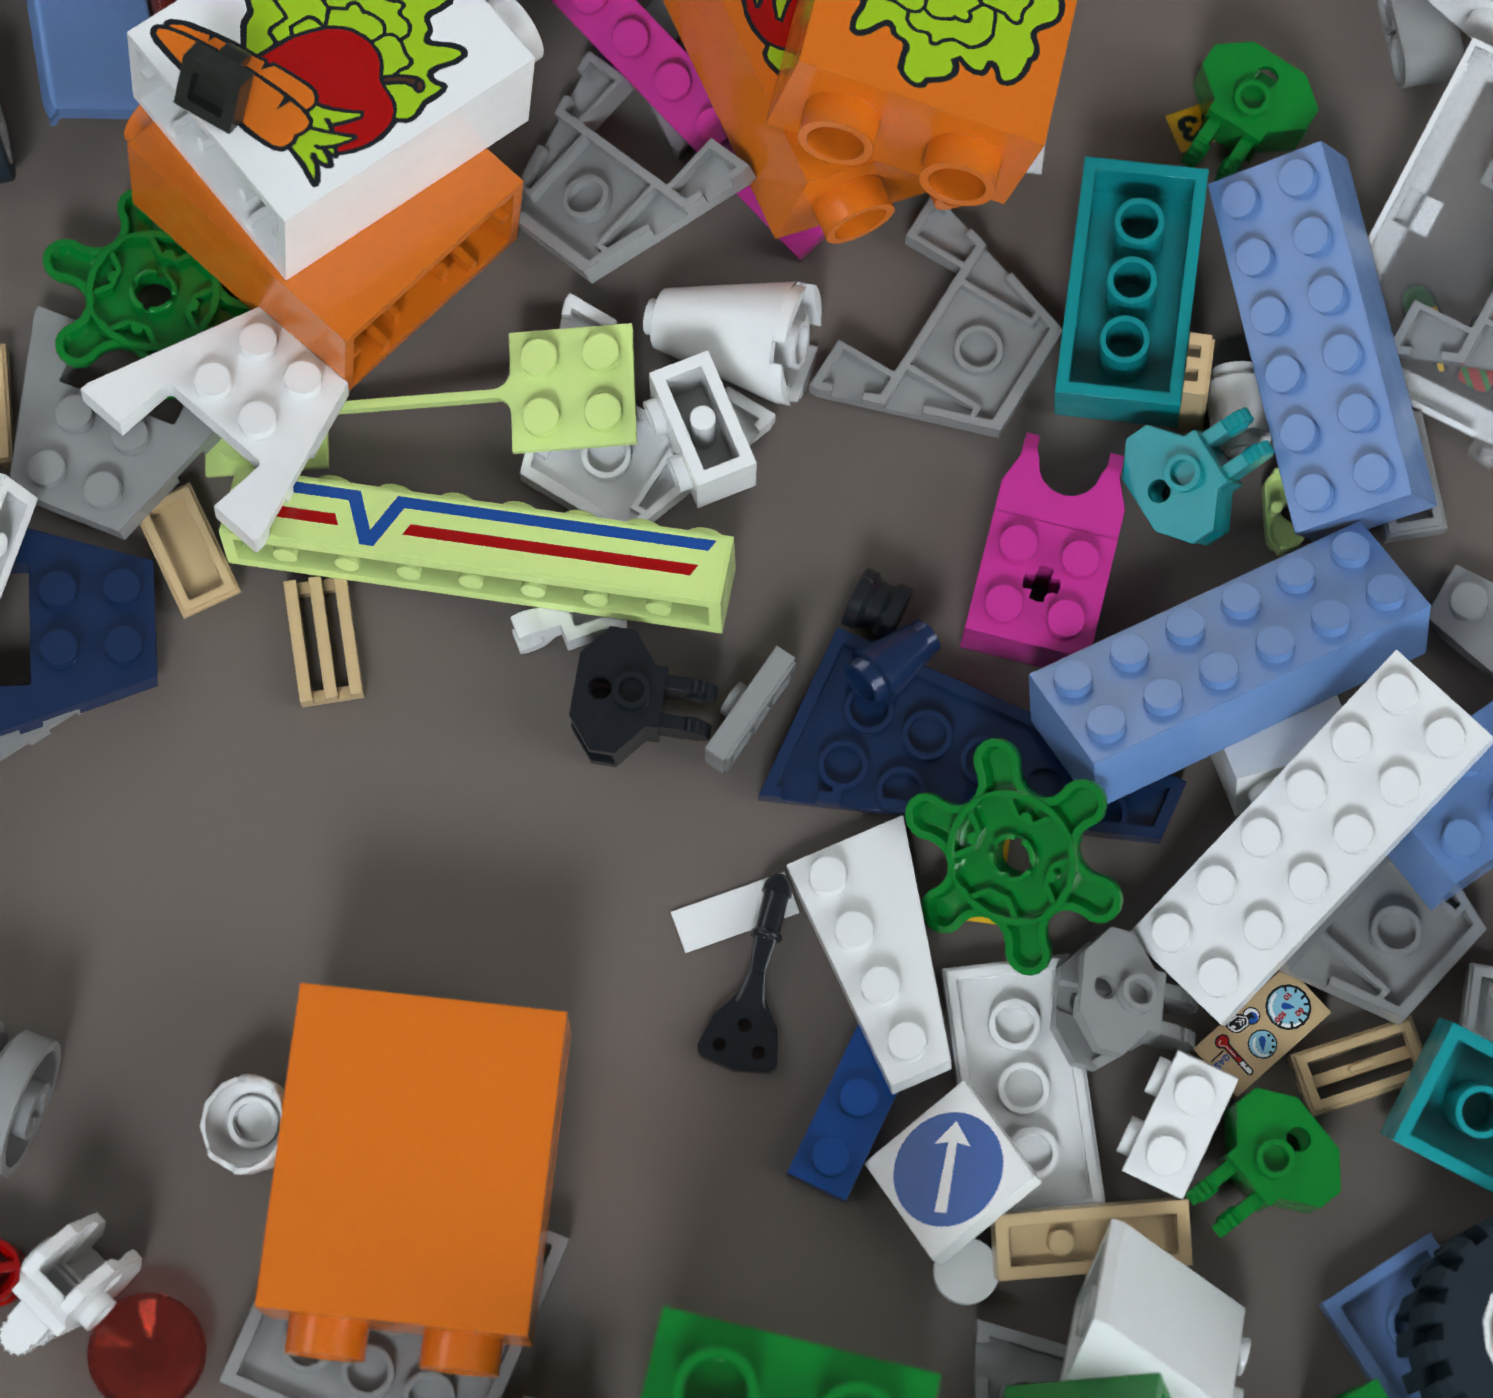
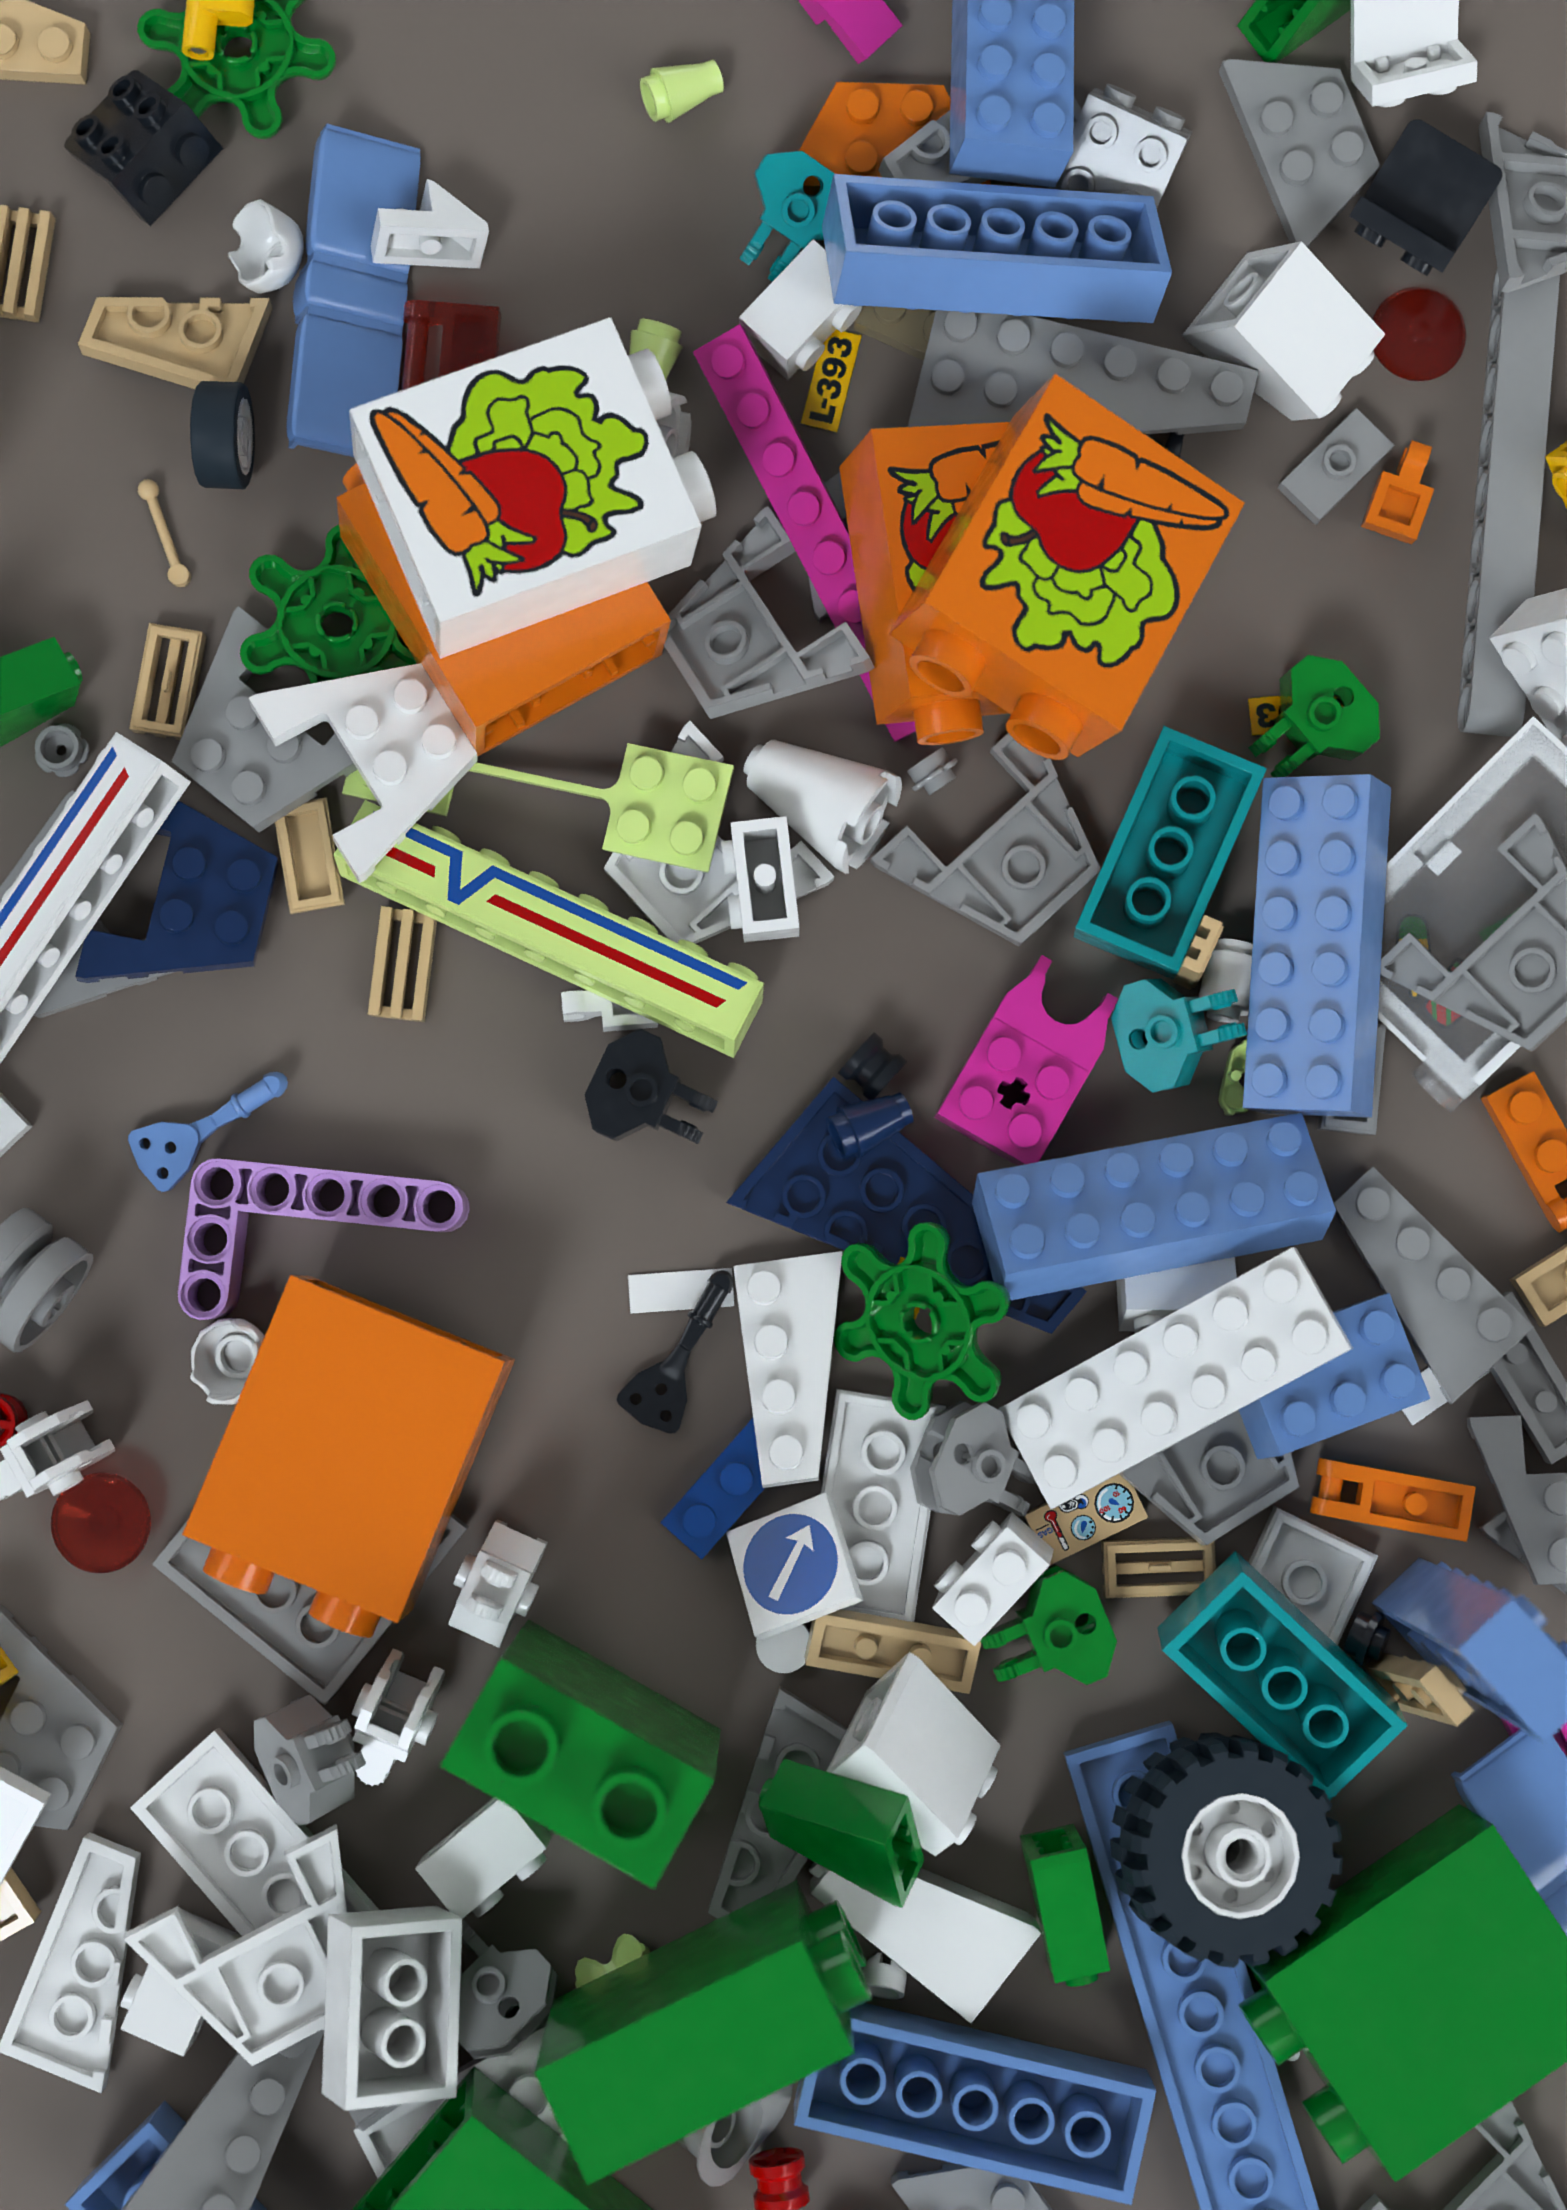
camera: 15 degrees right, 10 degrees up
pearl dark grey tile [173,41,254,135] -> none
light grey plate [705,646,796,774] -> none
none -> medium blue piece [128,1072,288,1192]
none -> lavender beam [178,1159,470,1320]
none -> white hinge [448,1519,548,1648]
none -> light grey plate [907,747,958,795]

